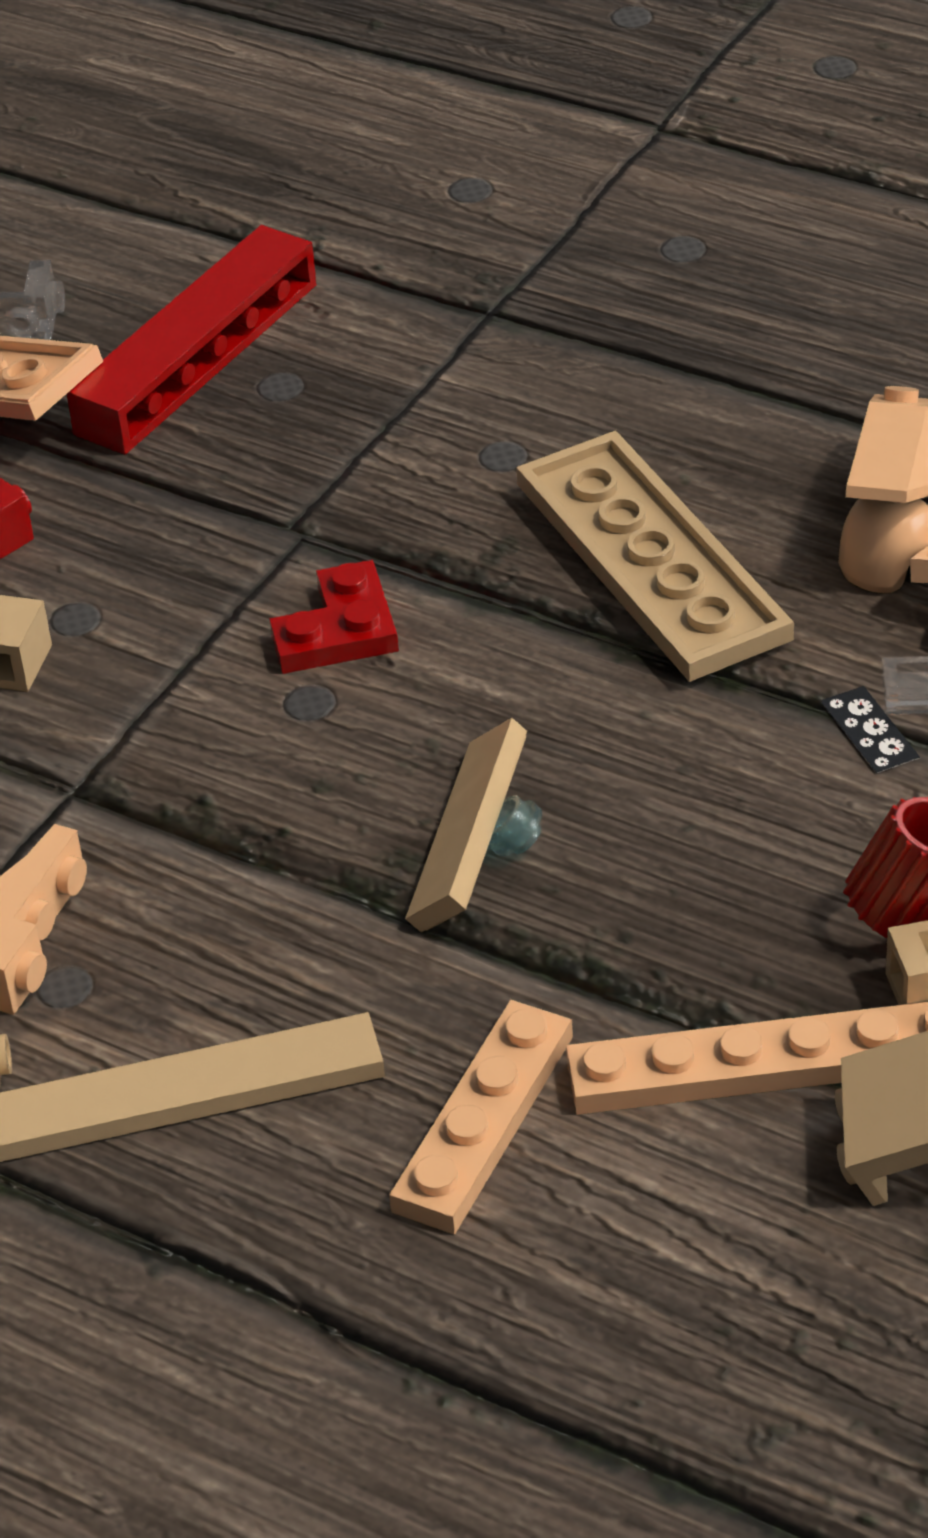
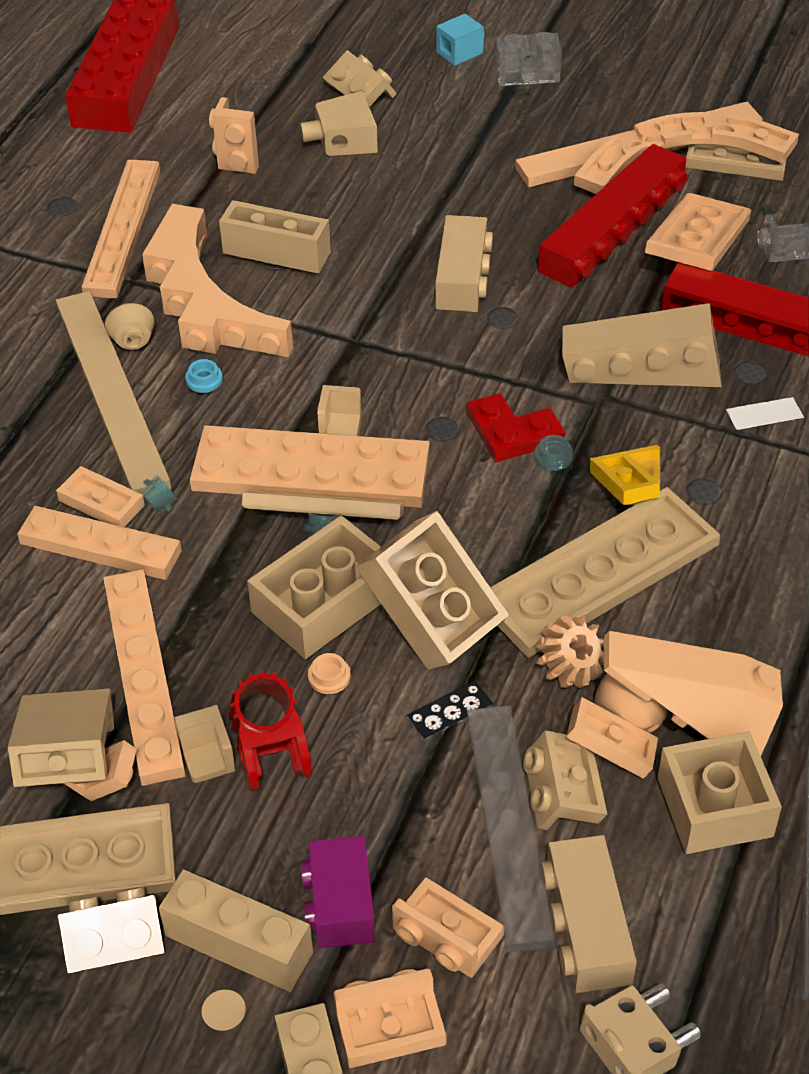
camera: 80 degrees right, 5 degrees up
none -> light nougat plate [56,466,145,527]
none -> clear light blue plate [142,475,177,512]
none -> medium azure plate [185,359,223,393]
none -> light nougat plate [190,425,430,508]
none -> tan brick [247,515,381,660]
none -> light nougat plate [308,653,351,694]
none -> tan panel [317,385,362,436]
none -> tan brick [356,511,509,670]
none -> clear light blue plate [535,435,573,471]
none -> light nougat gear [535,615,604,688]
none -> tan wedge [563,303,722,387]
none -> yellow wing [590,445,660,505]
none -> white sticker [726,397,804,430]

